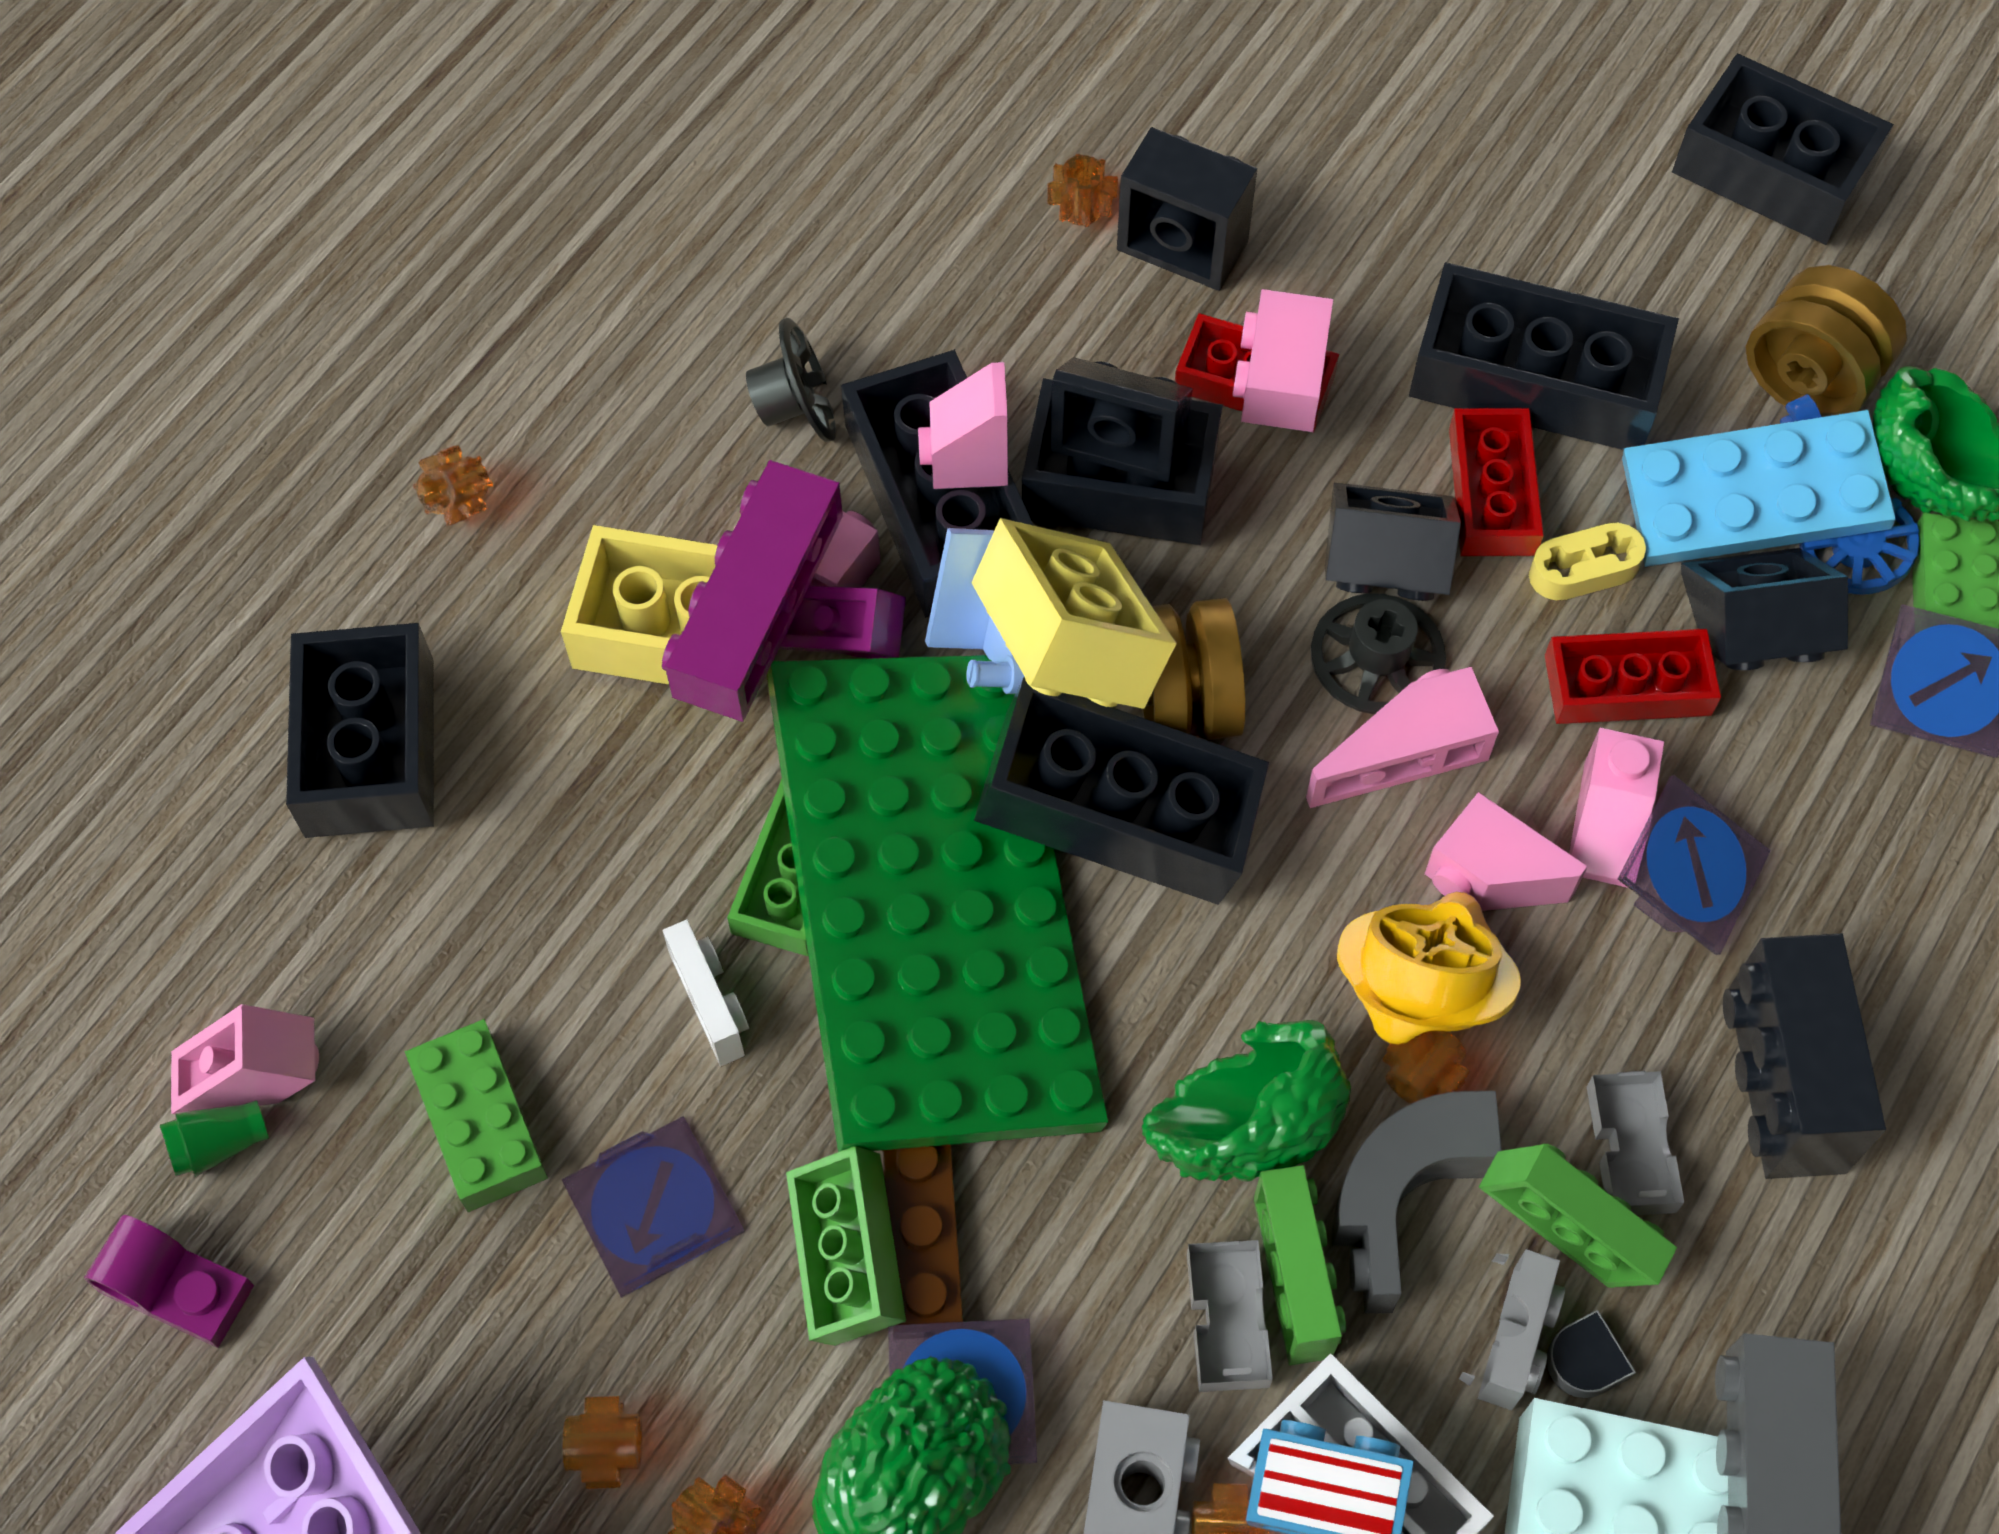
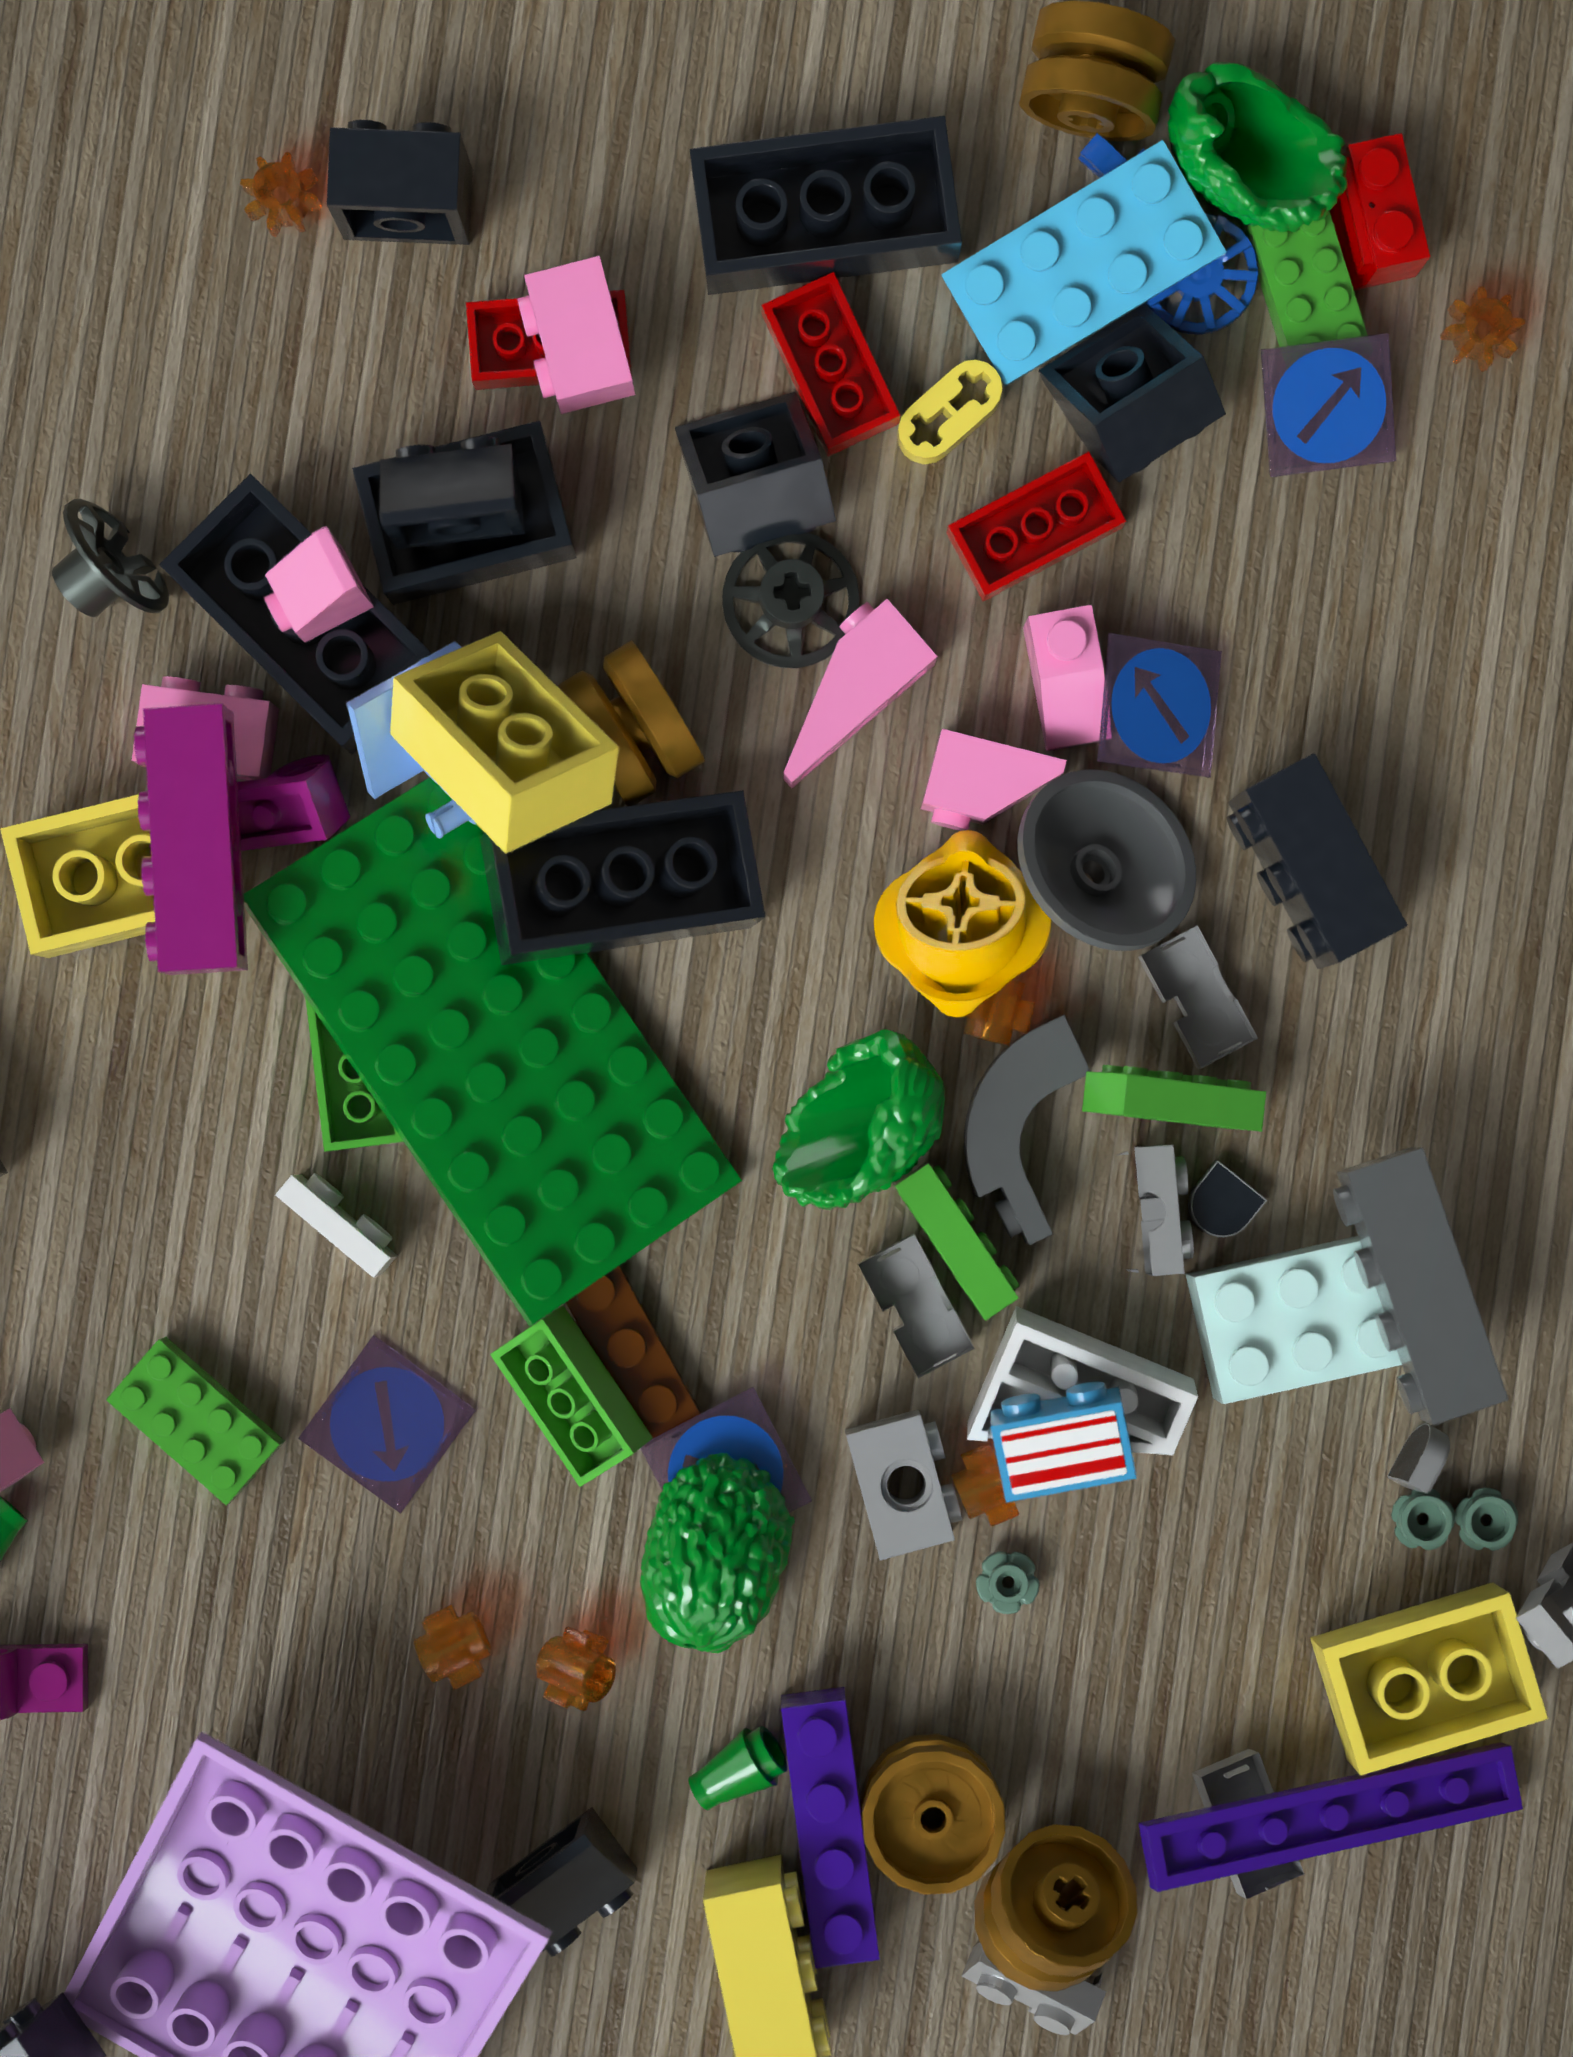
camera: 25 degrees left, 25 degrees up
none -> dark grey dish [1017,770,1196,951]

